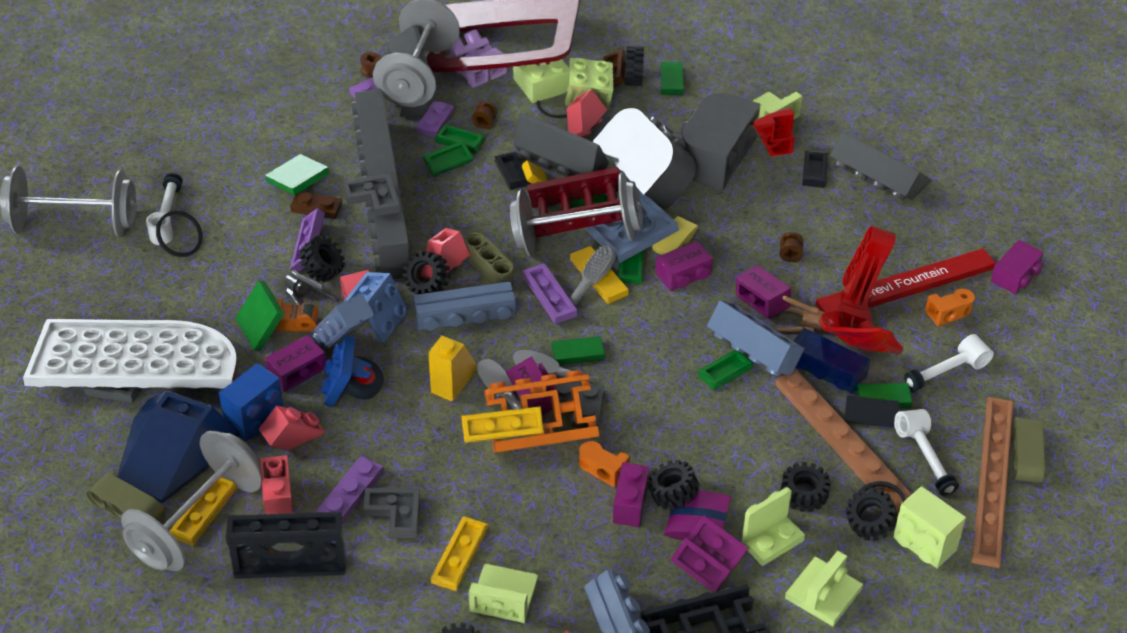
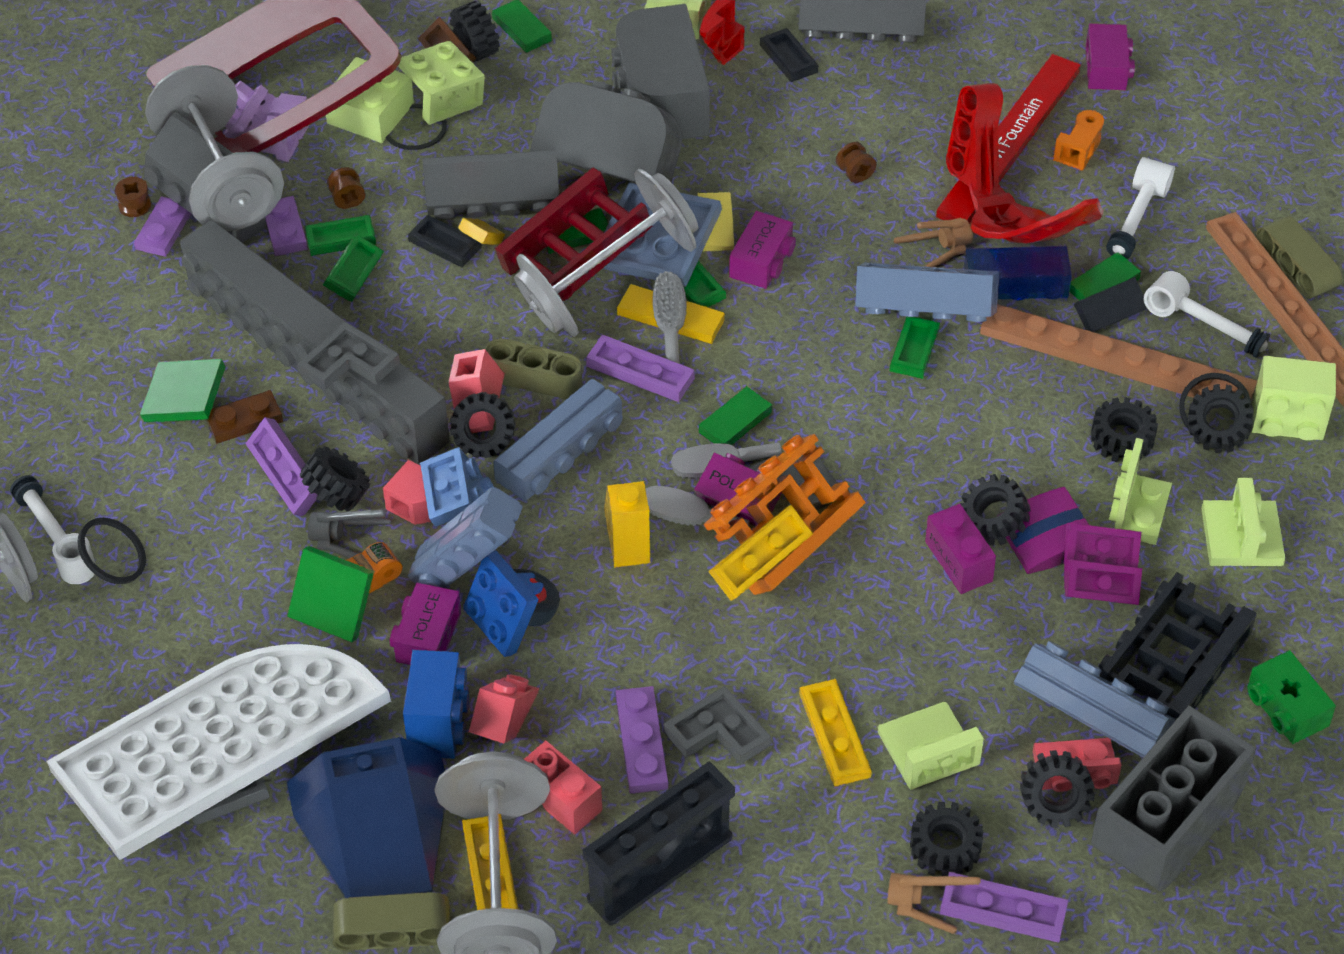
camera: 35 degrees left, 5 degrees up
coral slope [567,89,607,138] -> none
orange leg [579,441,630,487] -> none
magenta brick [736,265,791,319] -> none

